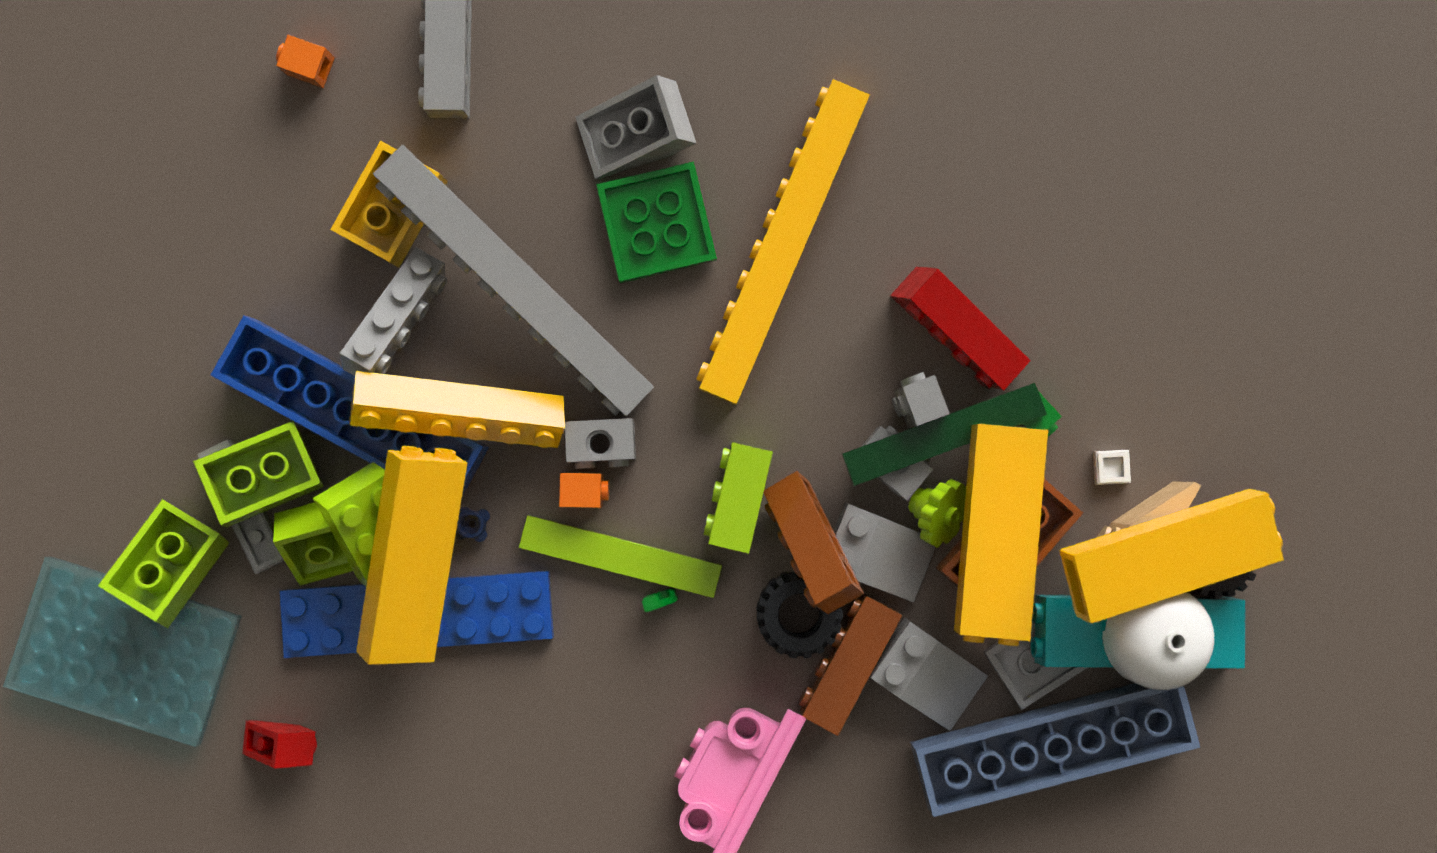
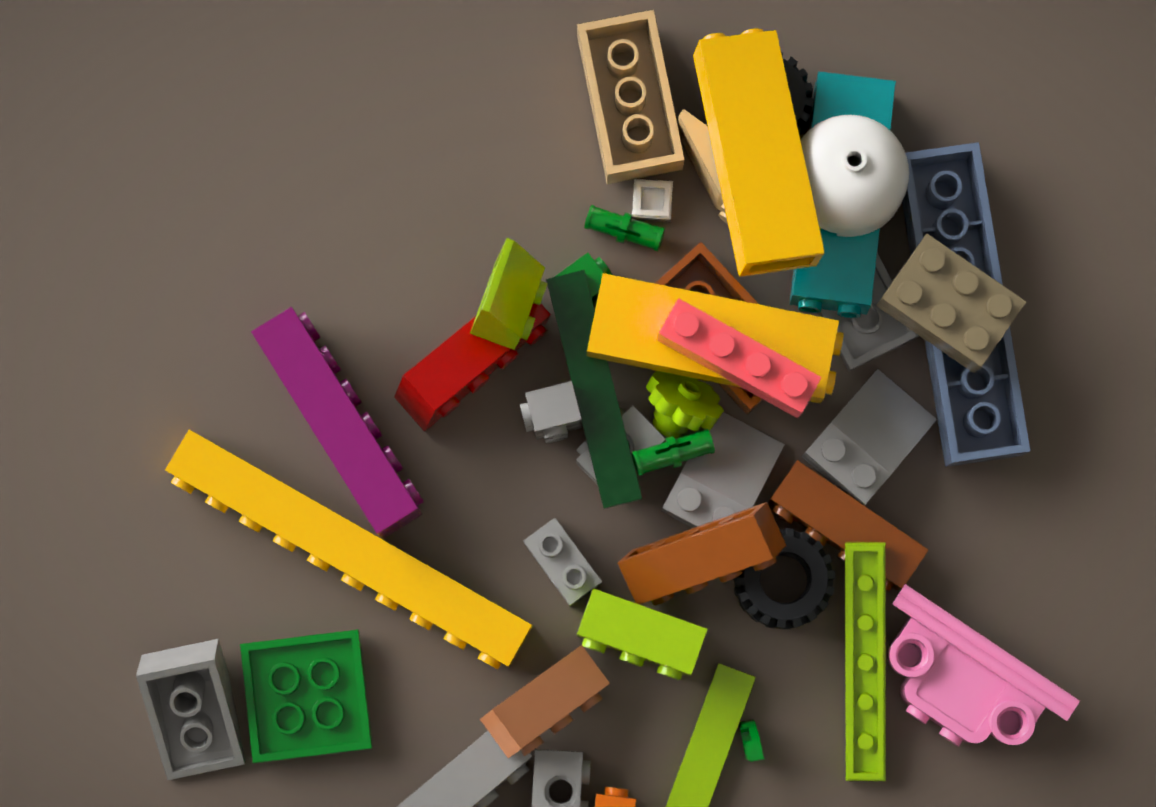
camera: 85 degrees left, 5 degrees down
none -> magenta brick [251,306,424,539]
none -> lime slope [470,238,547,350]
none -> nougat brick [480,645,610,758]
none -> light grey brick [523,518,602,607]
none -> tan brick [577,10,684,184]
none -> green pin [584,205,665,252]
none -> green pin [632,429,715,476]
none -> coral brick [657,298,822,418]
none -> lime tile [845,542,886,781]
none -> dark tan brick [876,234,1026,373]

